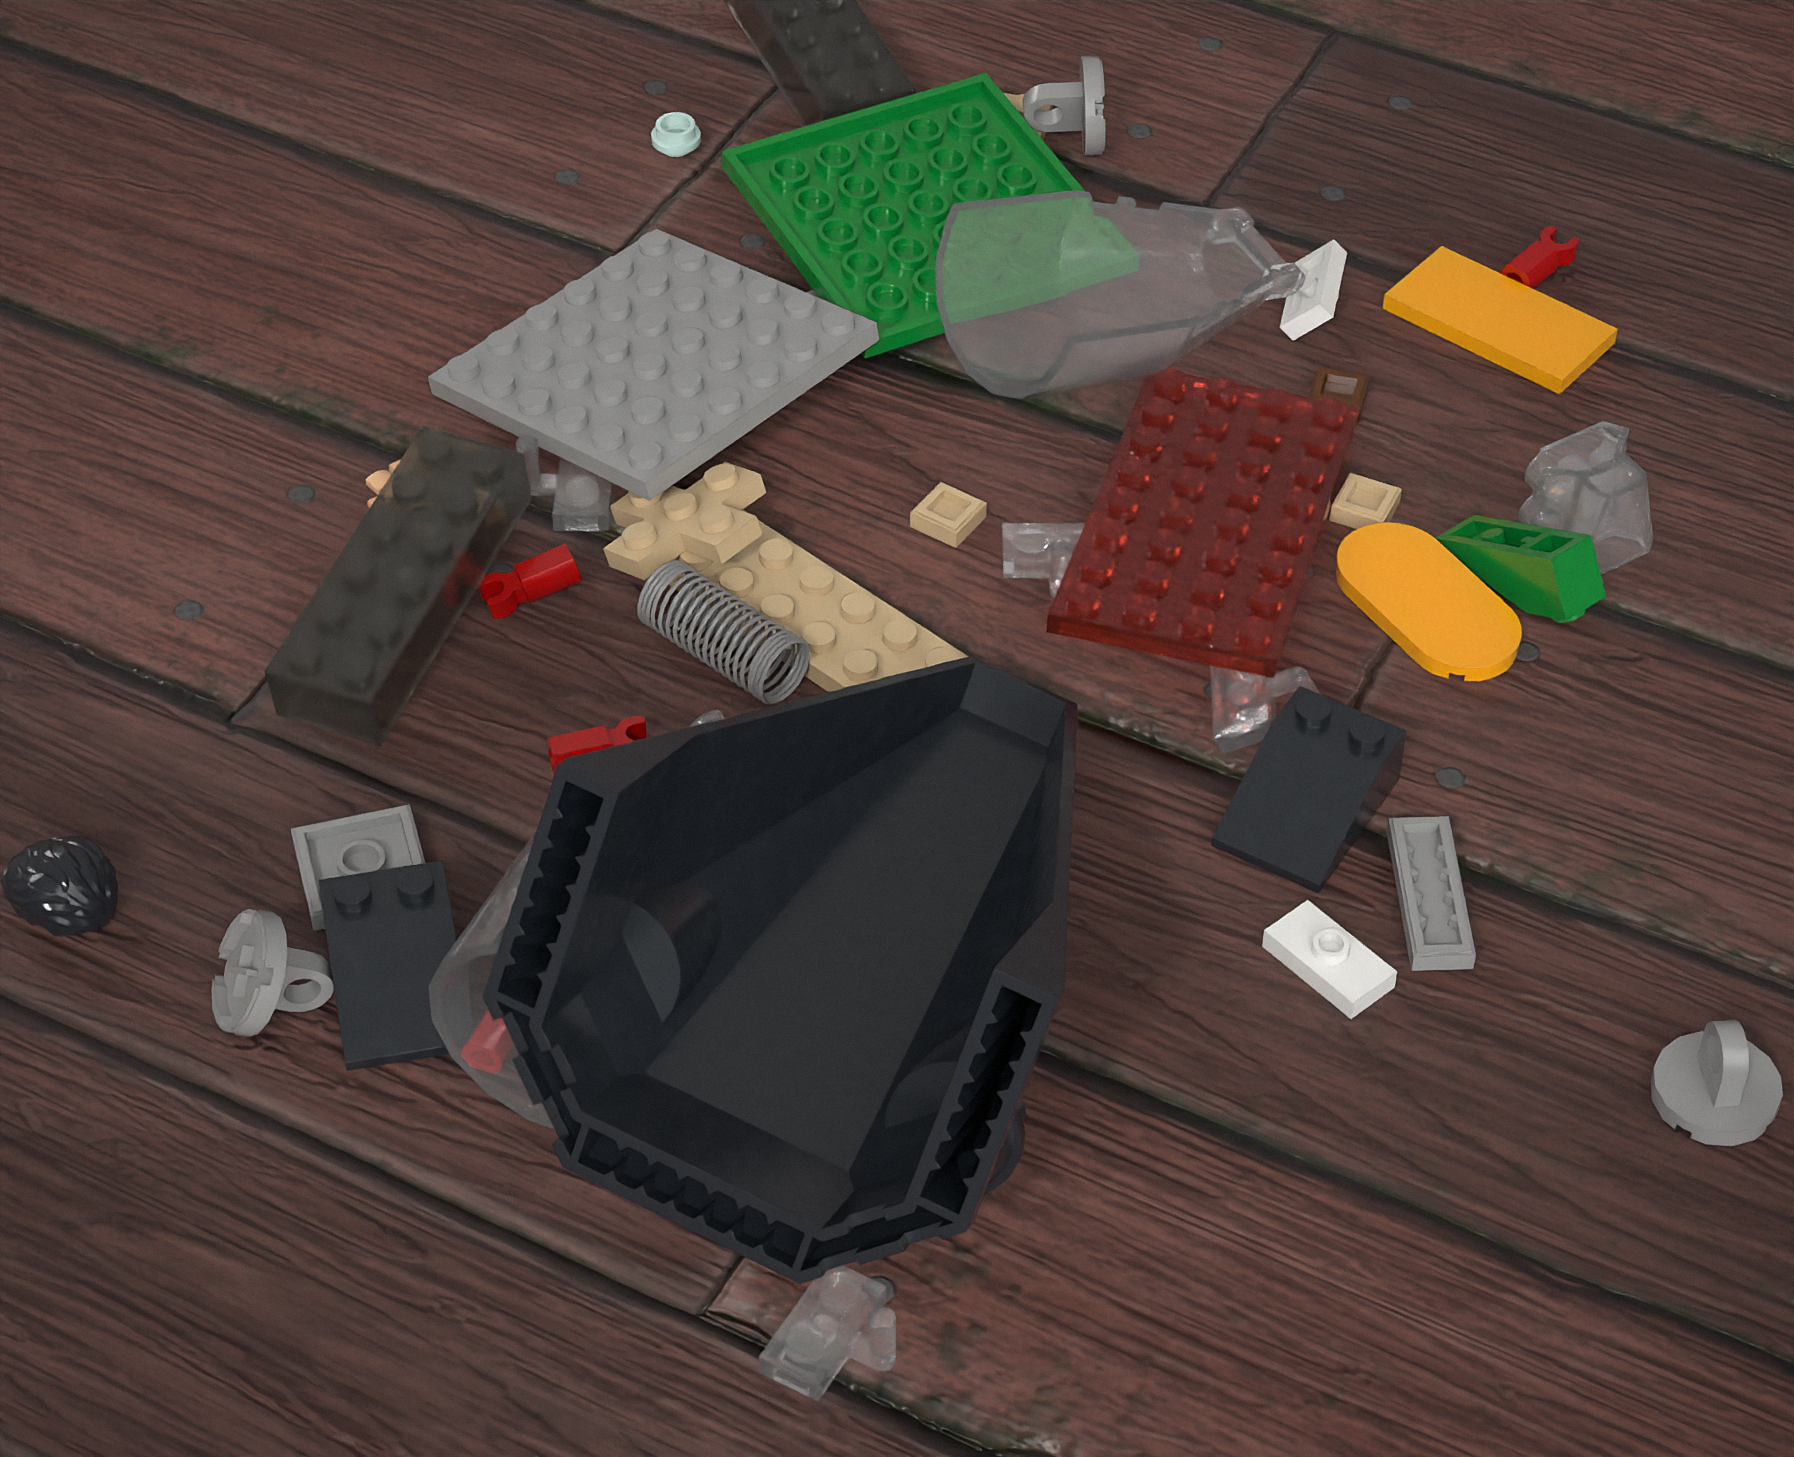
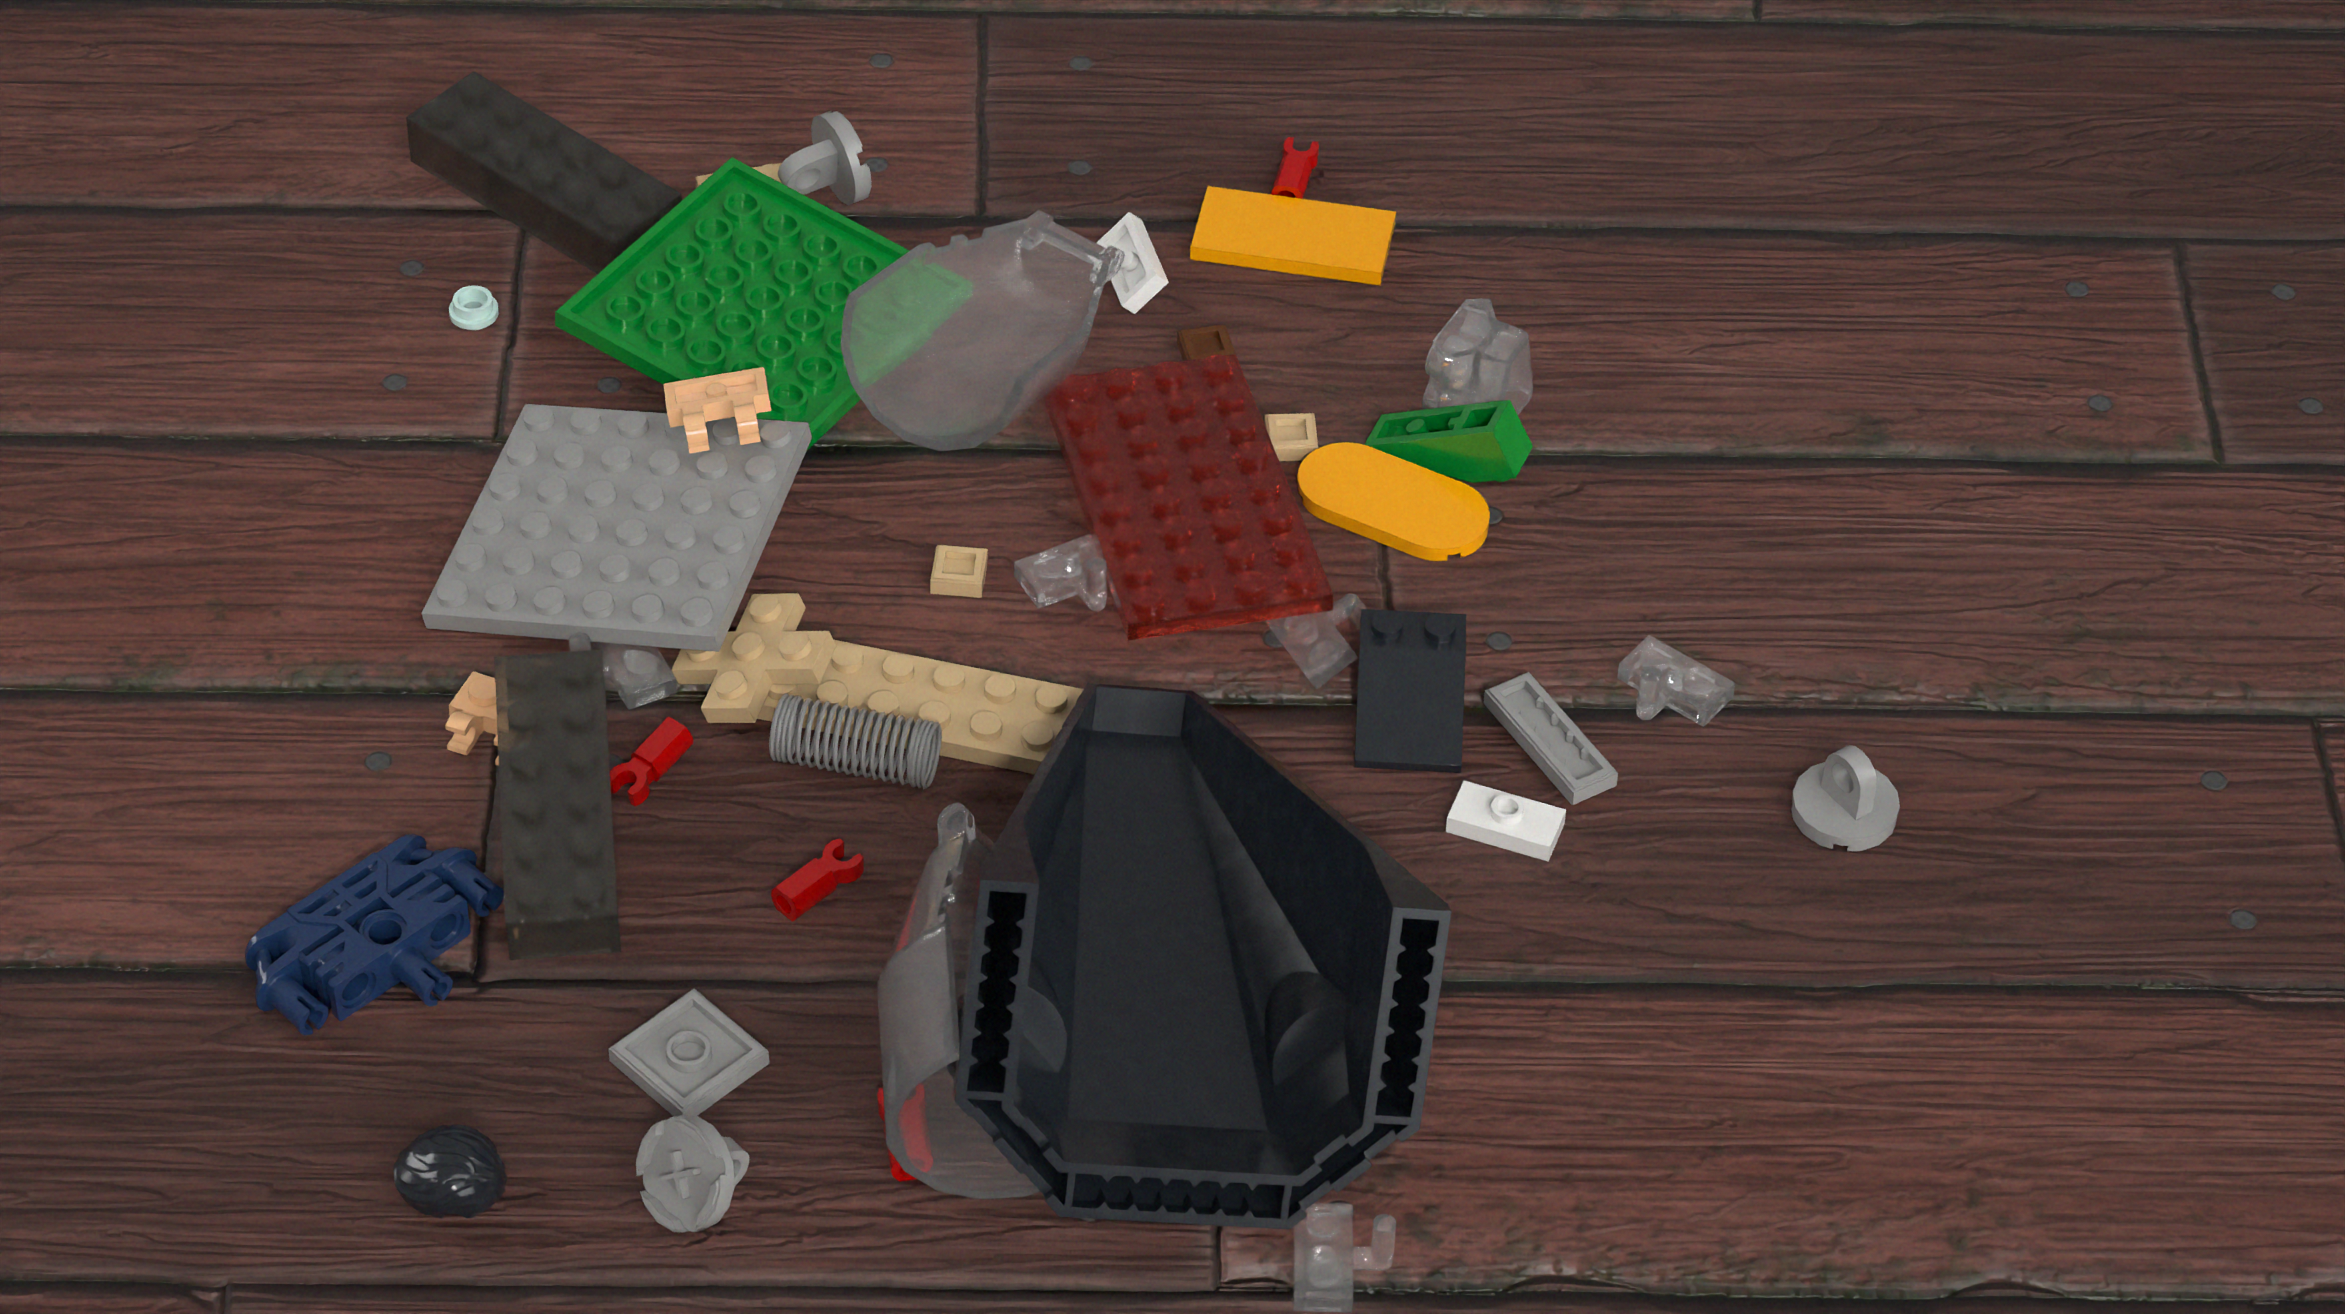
camera: 30 degrees left, 0 degrees up
black slope [319,860,471,1071] -> none
none -> dark blue piece [245,834,504,1035]
none -> light nougat plate [663,367,771,454]
none -> clear plate [1617,635,1735,727]

